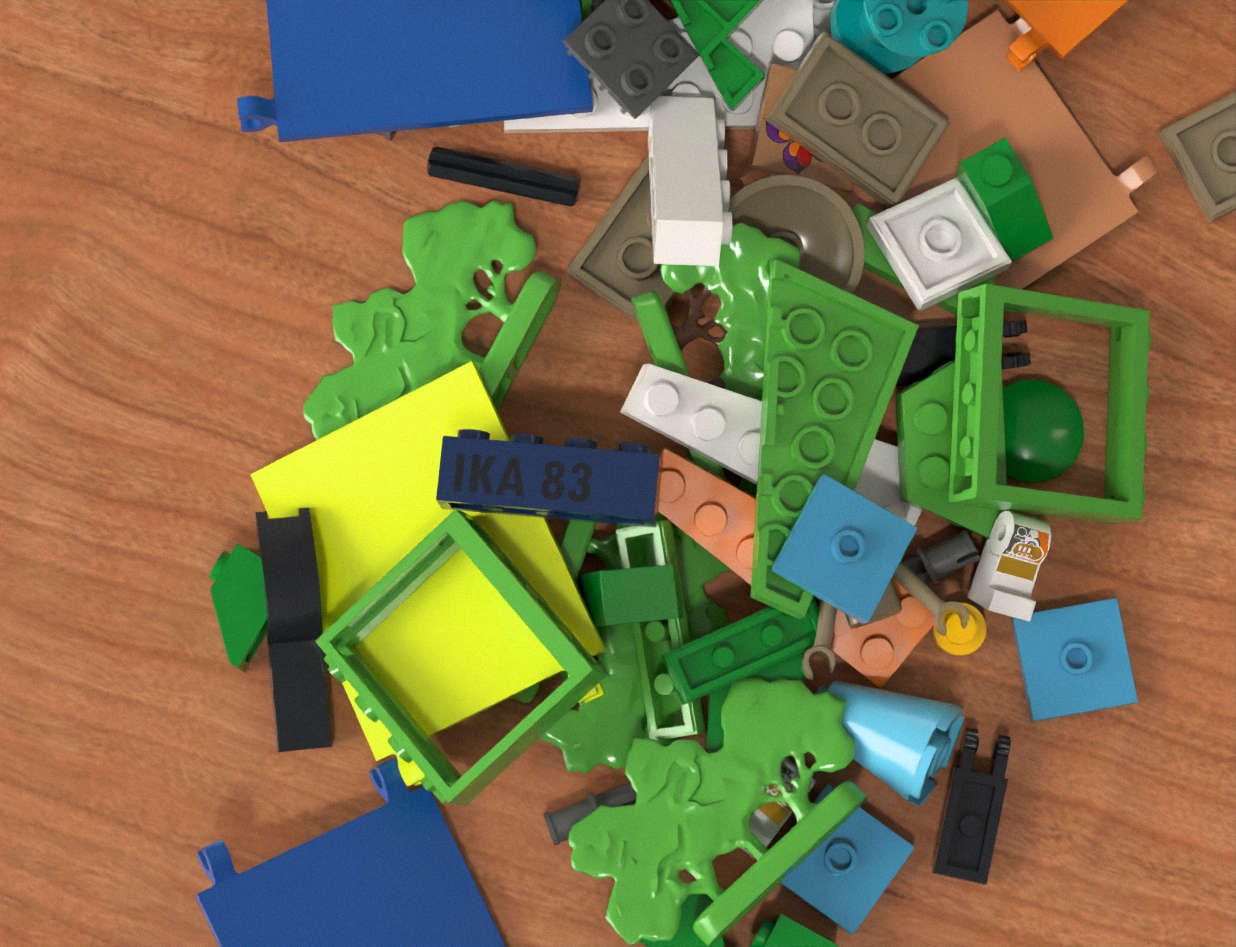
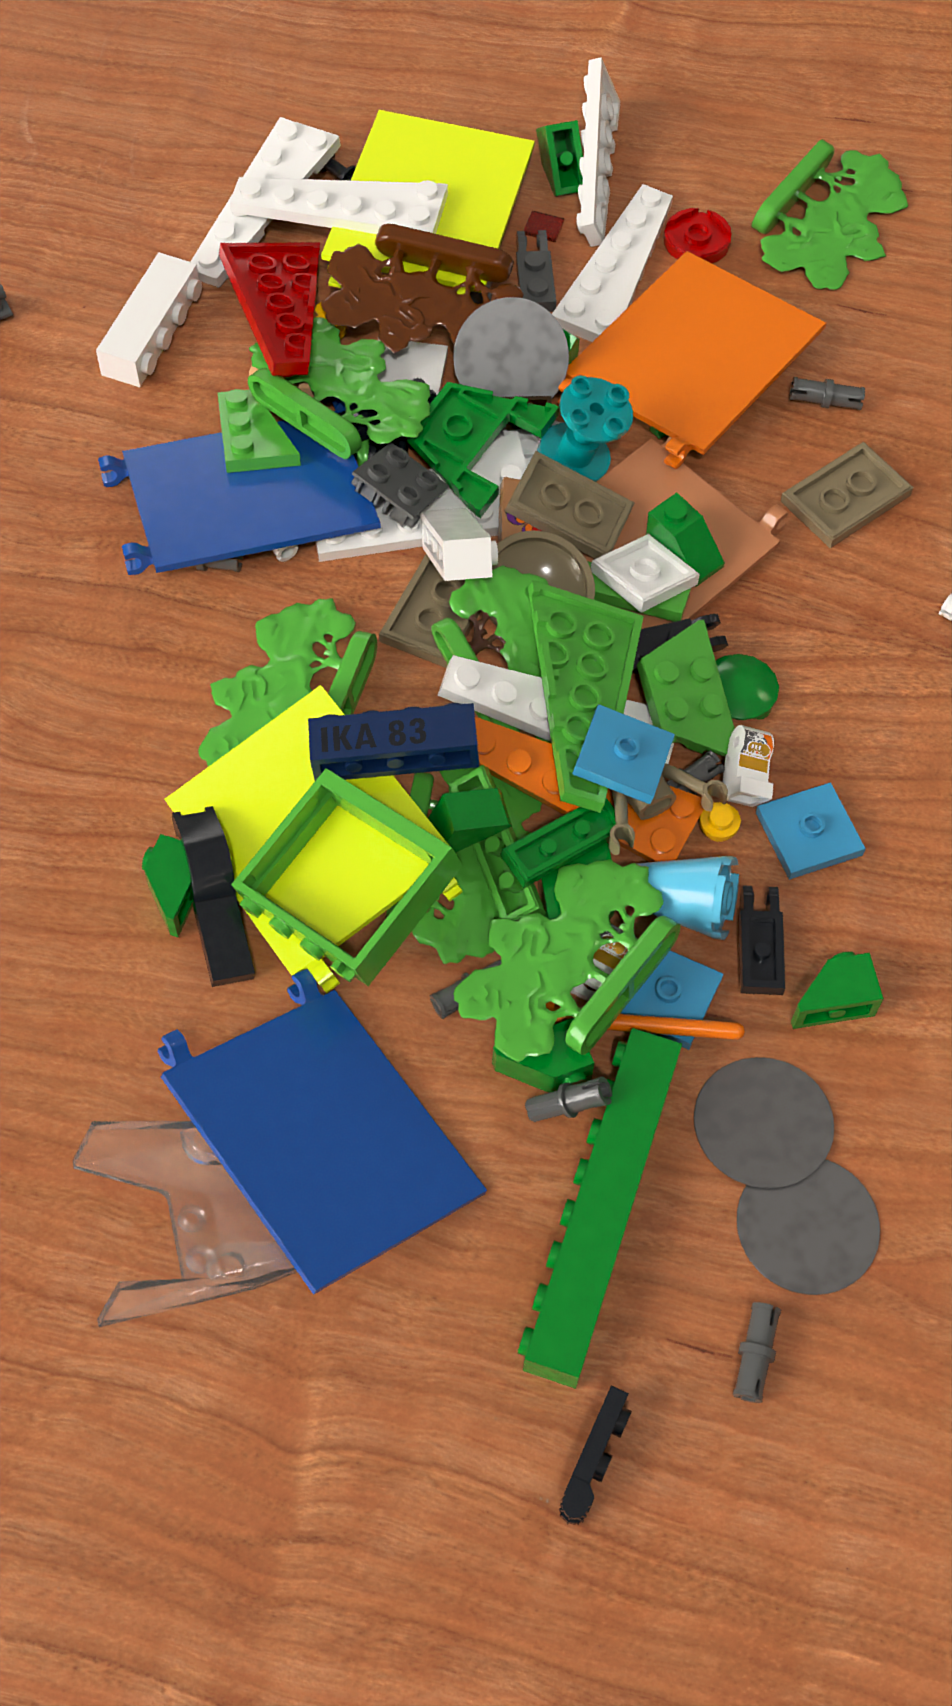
camera: 10 degrees left, 20 degrees down
black axle [427,147,580,207] -> none
bright green window [949,284,1151,525] -> none
none -> orange piece [546,1001,745,1040]
none -> green slope [791,952,884,1029]

